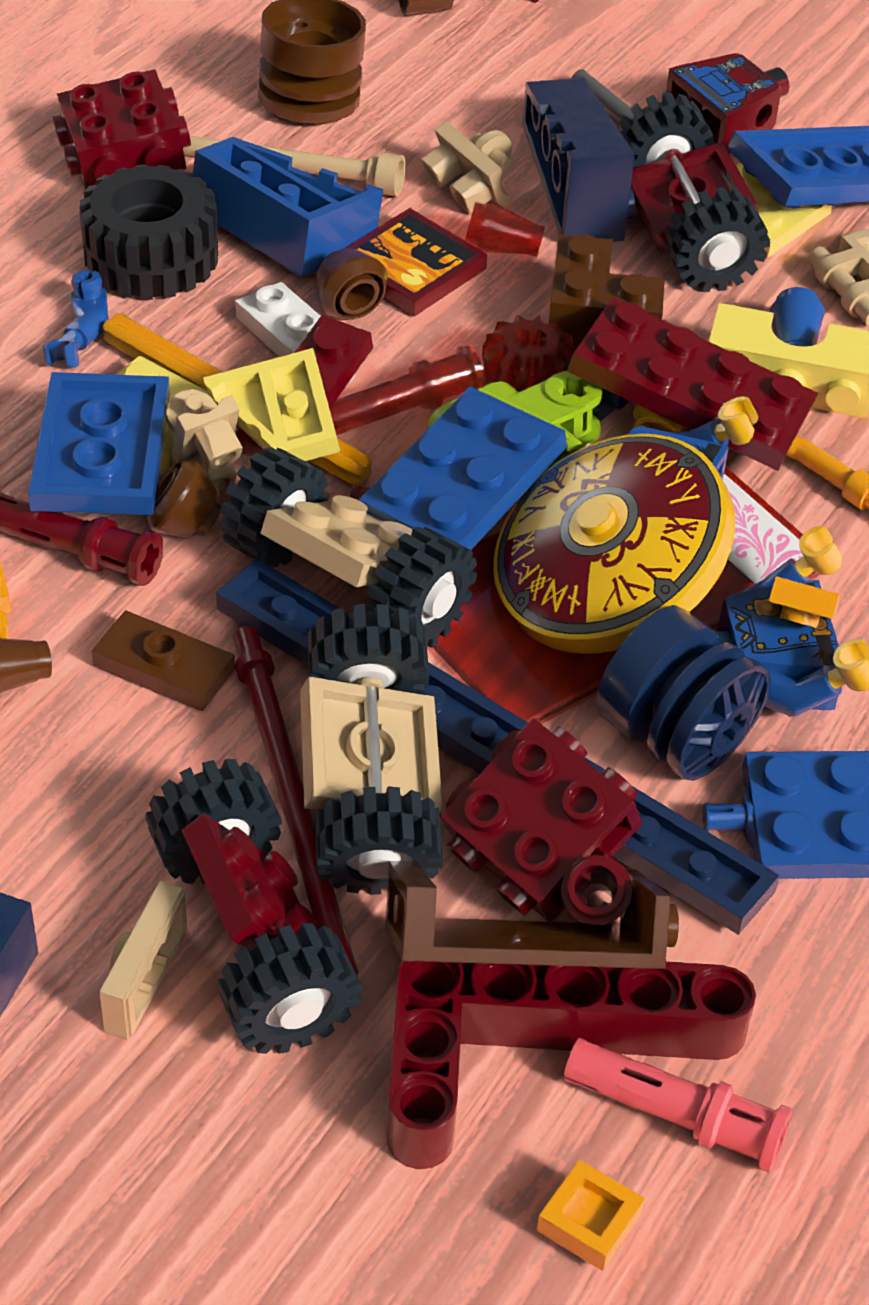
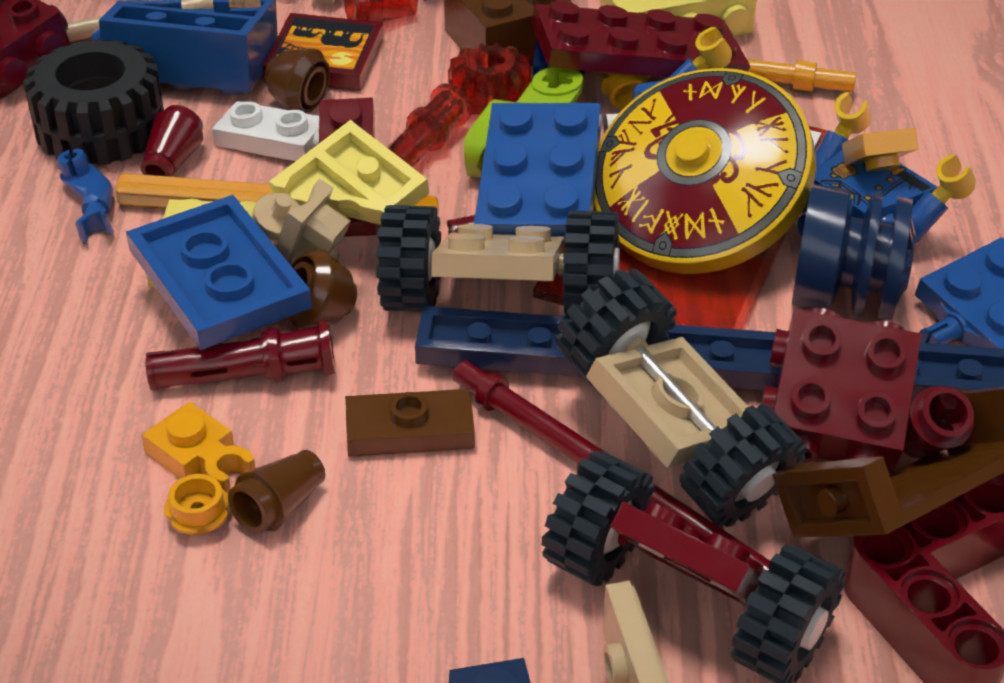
camera: 30 degrees left, 5 degrees down
none -> dark red cone [140,105,203,177]

